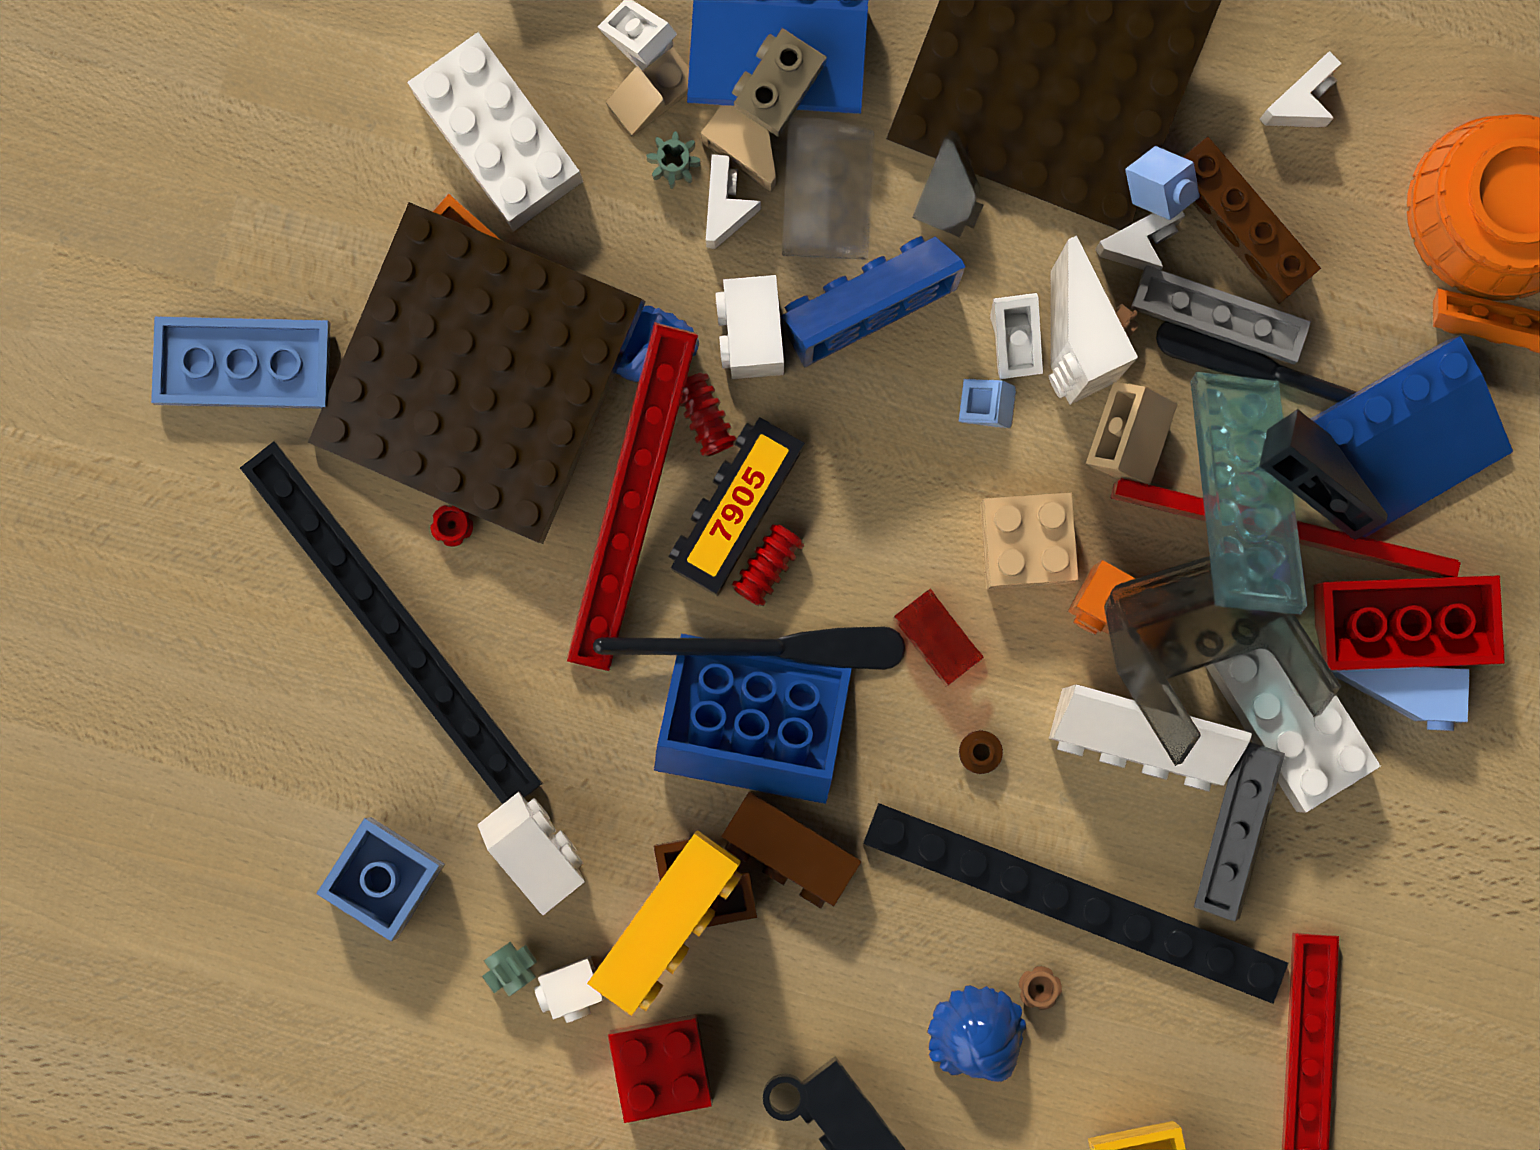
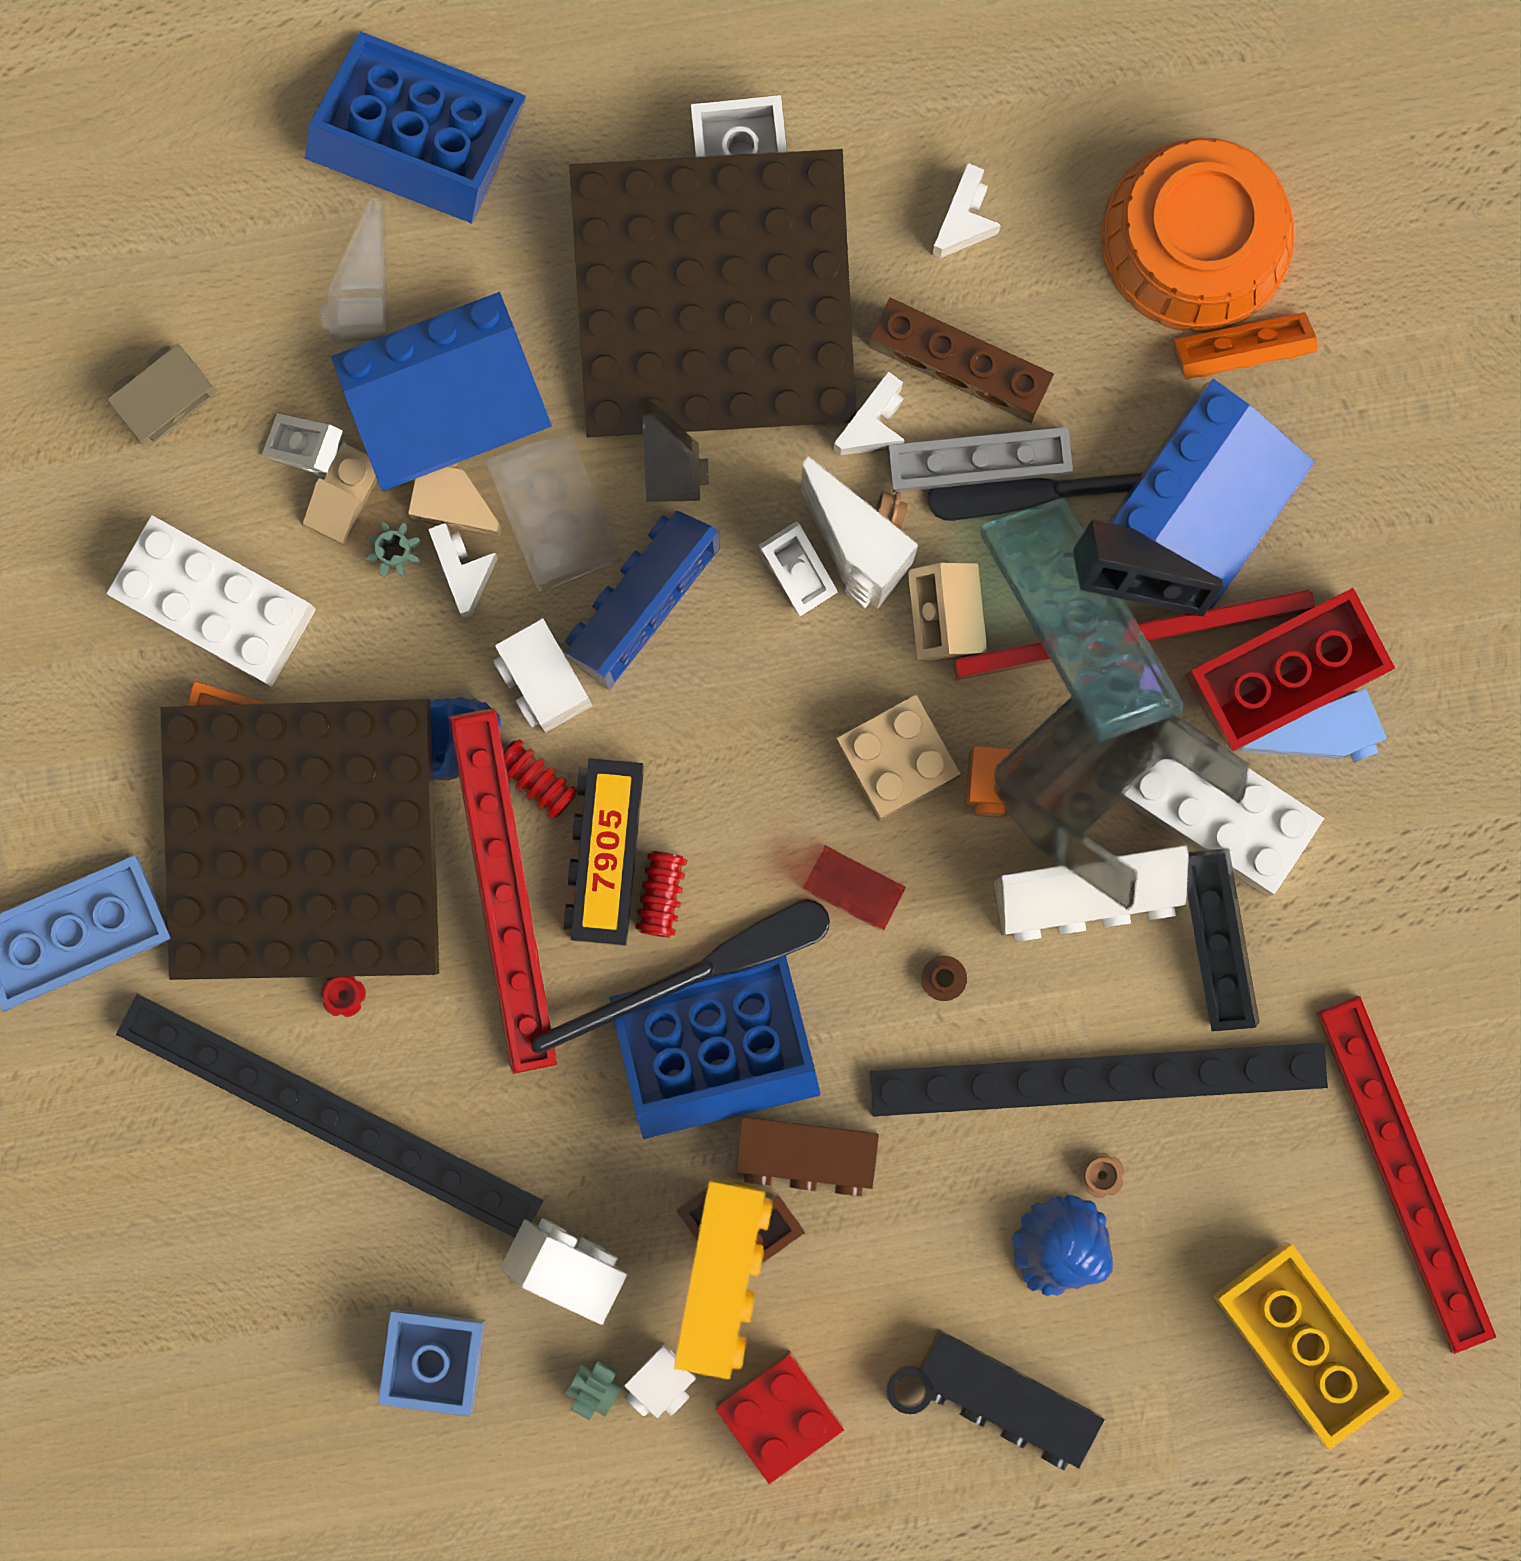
camera: 25 degrees left, 0 degrees up
dark tan brick [732,28,827,137] -> none
light blue slope [959,379,1016,428] -> none
light blue brick [1125,146,1200,220] -> none

